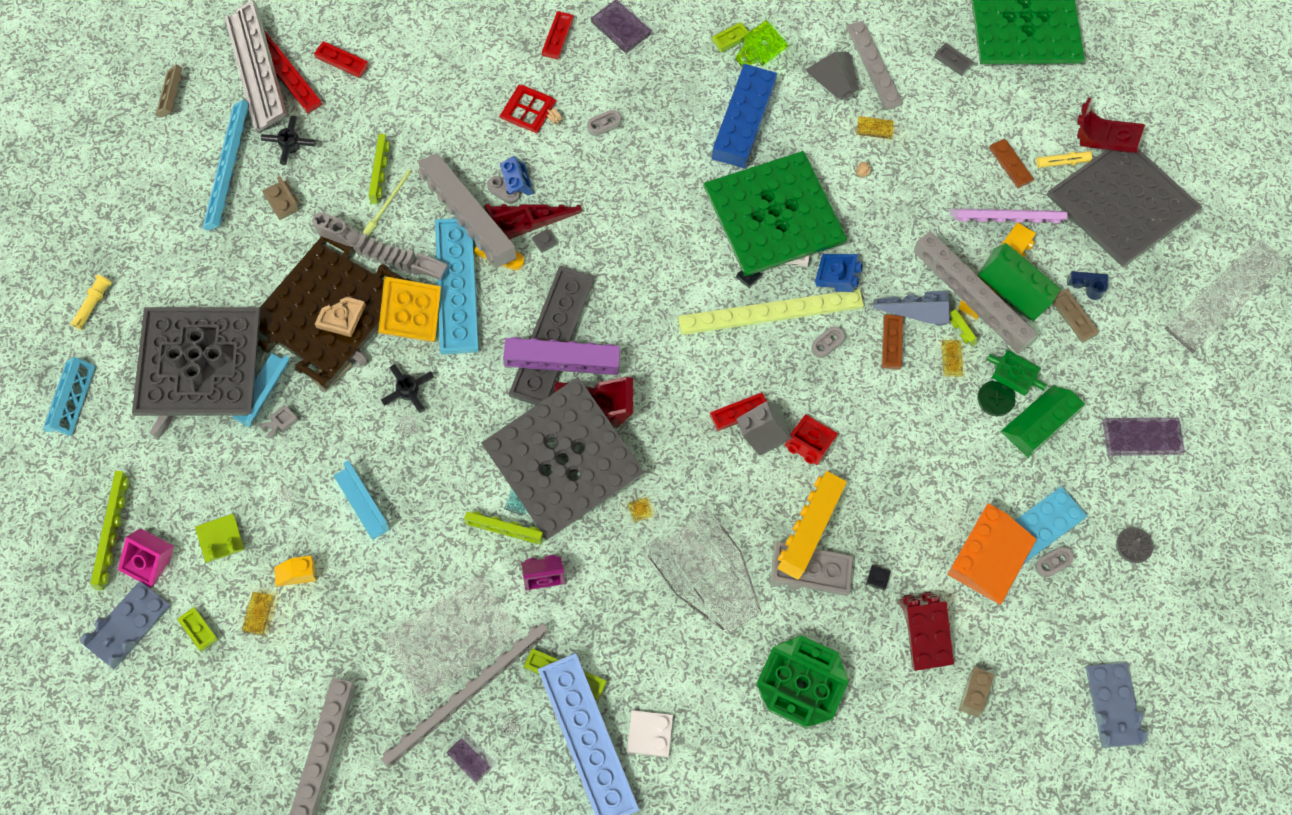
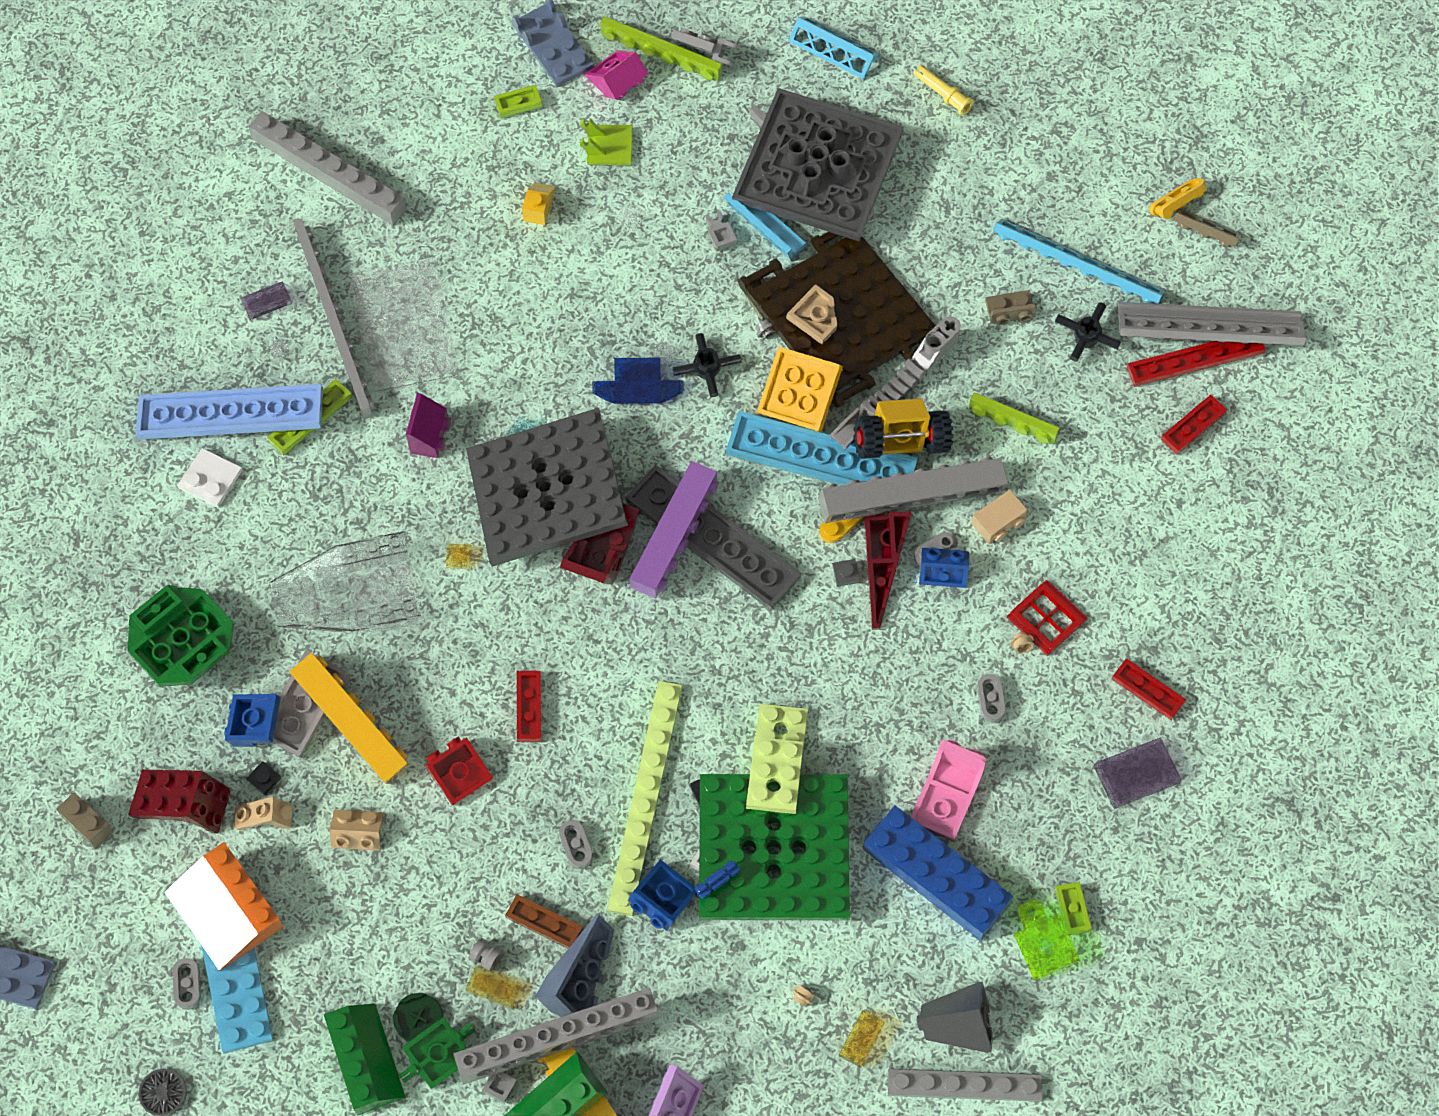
camera: 115 degrees right, 0 degrees up
clear yellow plate [242,592,274,636] -> none
medium azure fence [333,460,390,540] -> none
yellowish green piece [361,170,411,238] -> none
lime plate [464,511,543,545] -> none
dark grey slope [737,401,792,455] -> none
lime plate [950,309,978,347] -> none
none -> blue plate [224,694,281,747]
none -> tan bracket [234,797,292,830]
none -> tan bracket [329,810,384,850]
none -> light grey wheel [469,938,504,972]
none -> clear blue plate [592,357,684,404]
none -> light grey plate [671,28,740,67]
none -> blue axle [695,861,740,899]
none -> yellowish green bracket [746,704,808,814]
none -> brick [853,398,954,459]
none -> bright pink bracket [911,740,987,842]
none -> tan brick [971,490,1027,544]
none -> yellow plate [1149,178,1207,219]

